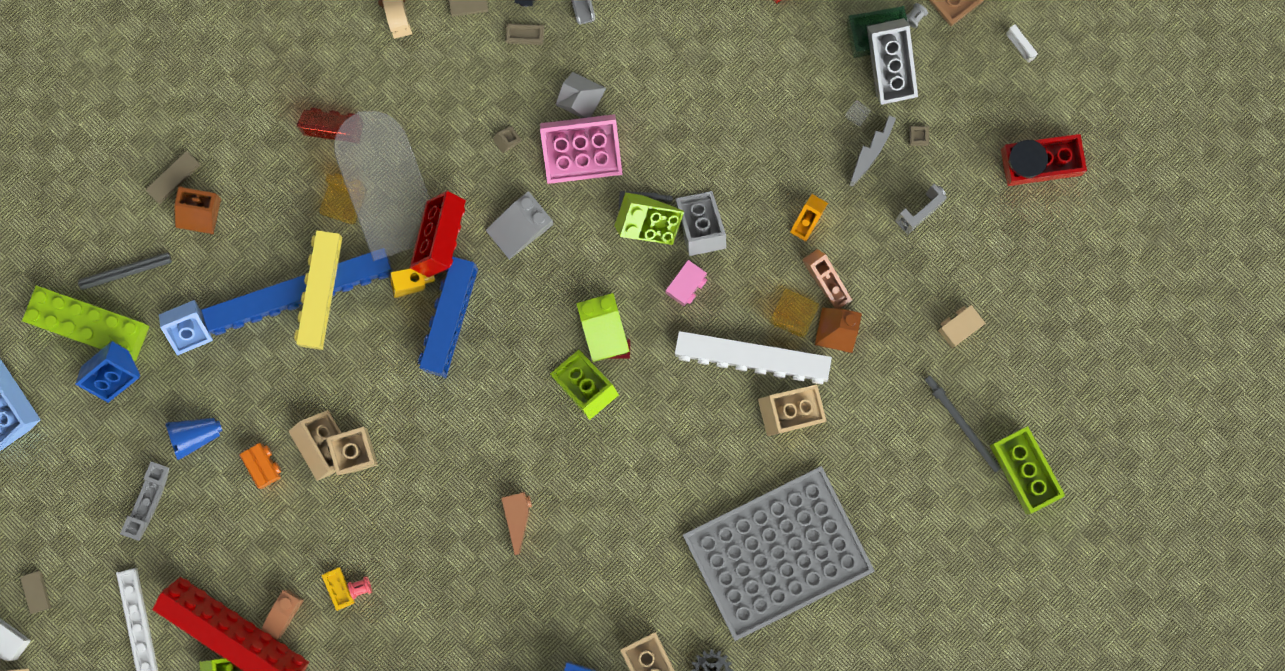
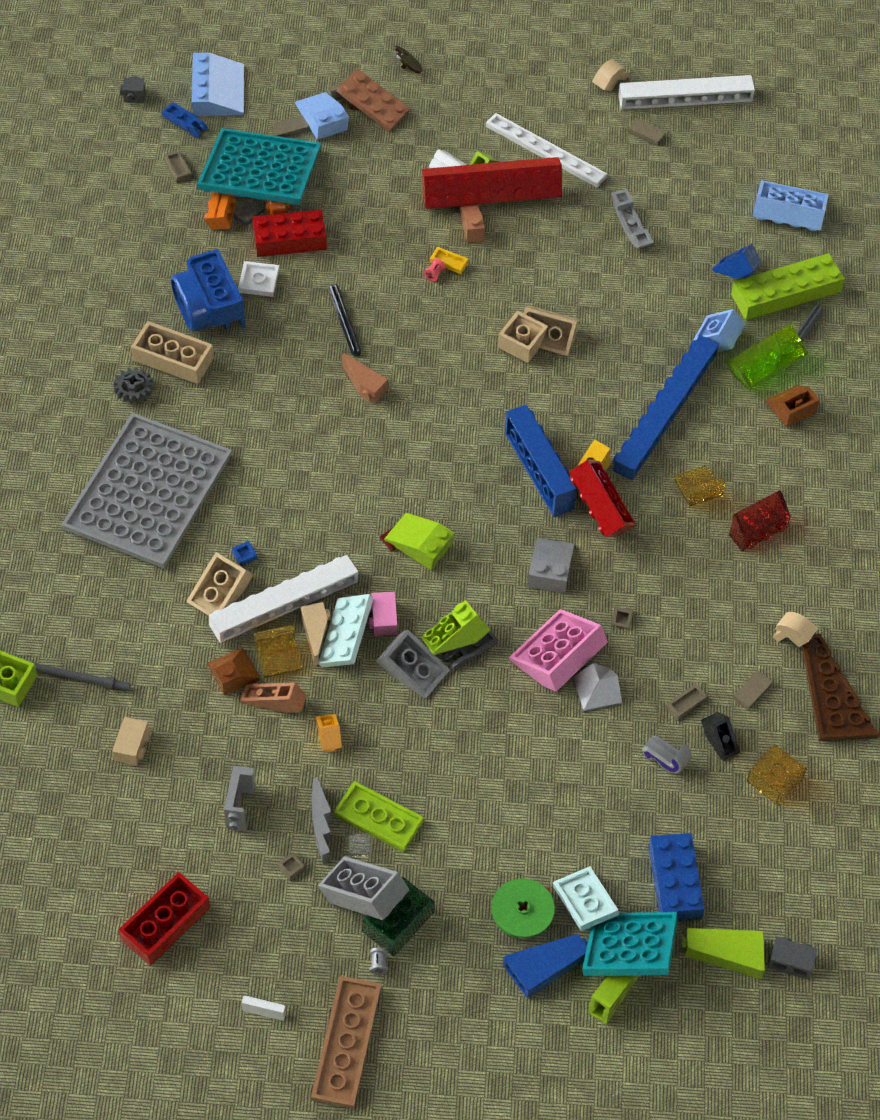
camera: 135 degrees right, 25 degrees down
dark tan tile [146,151,201,204] -> none
blue cone [165,418,222,460] -> none
orange brick [240,443,282,489] -> none
light yellow brick [294,230,343,350] -> none
clear piece [334,111,430,261] -> none
lime slope [550,350,619,420] -> none
black tile [1009,140,1048,178] -> none
none -> blue plate [231,541,257,566]
none -> tan slope [300,602,331,666]
none -> light aqua plate [318,594,373,668]
none -> black axle [329,284,361,356]
none -> lime tile [333,781,425,853]
none -> clear neon green slope [726,323,809,391]

